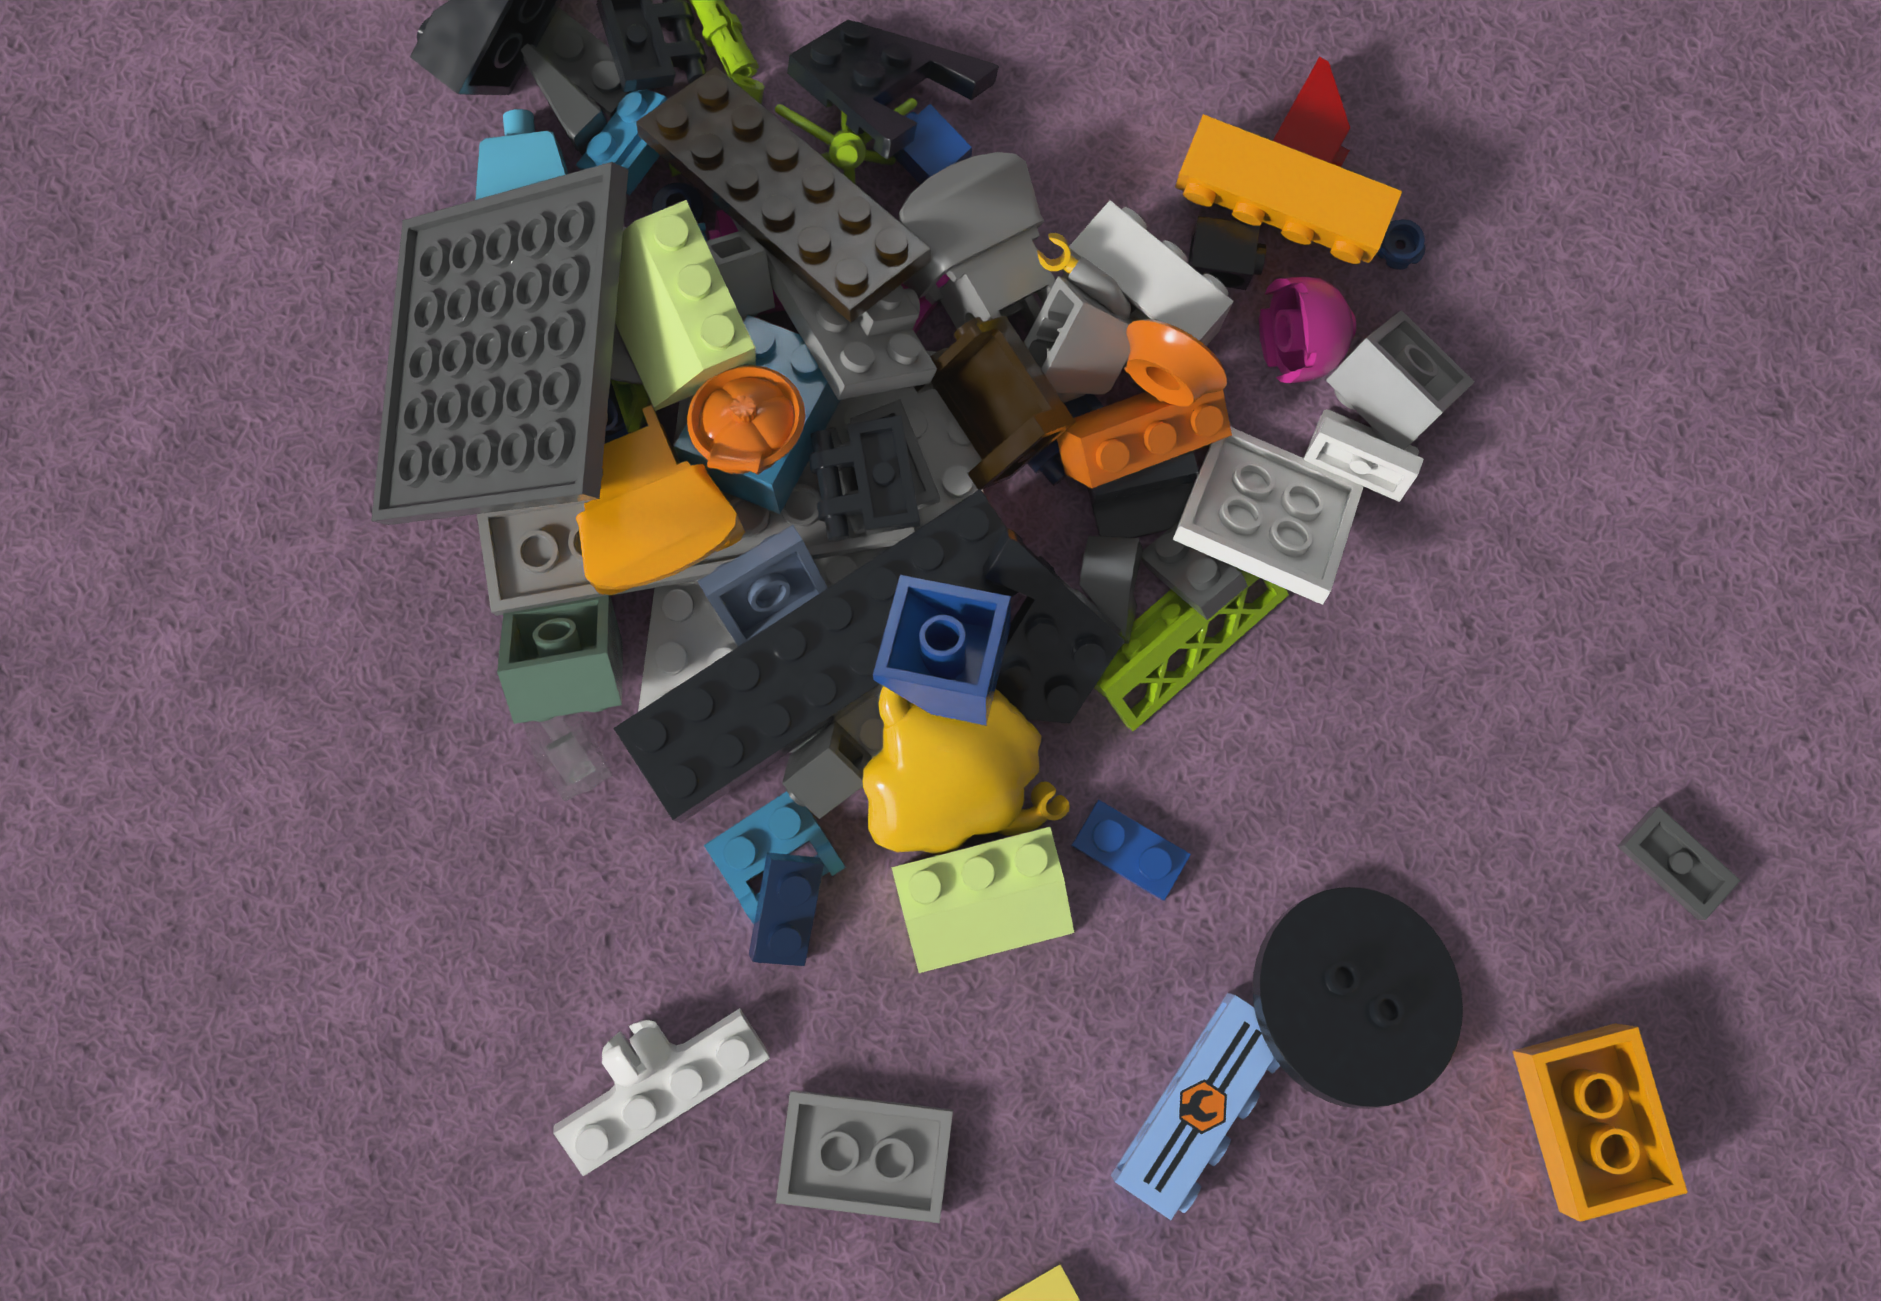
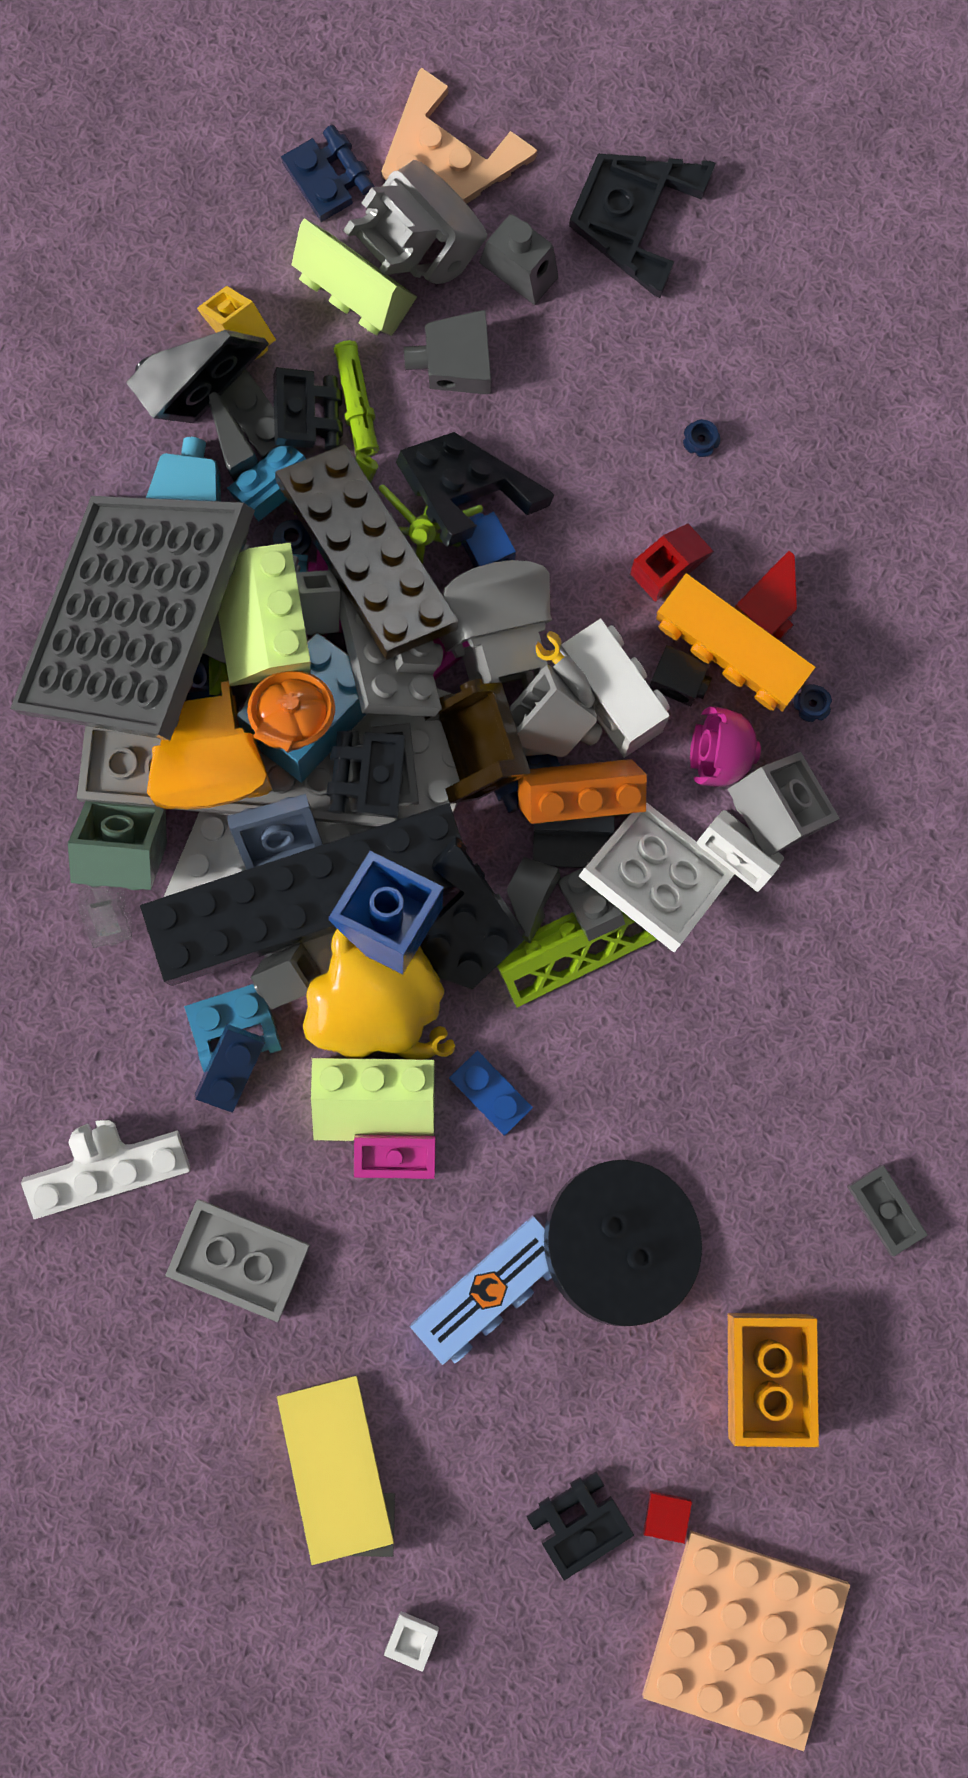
camera: 15 degrees right, 0 degrees up
orange piece [1125,319,1227,407] -> none
none -> dark pink plate [354,1134,436,1179]
none -> red slope [630,523,714,602]

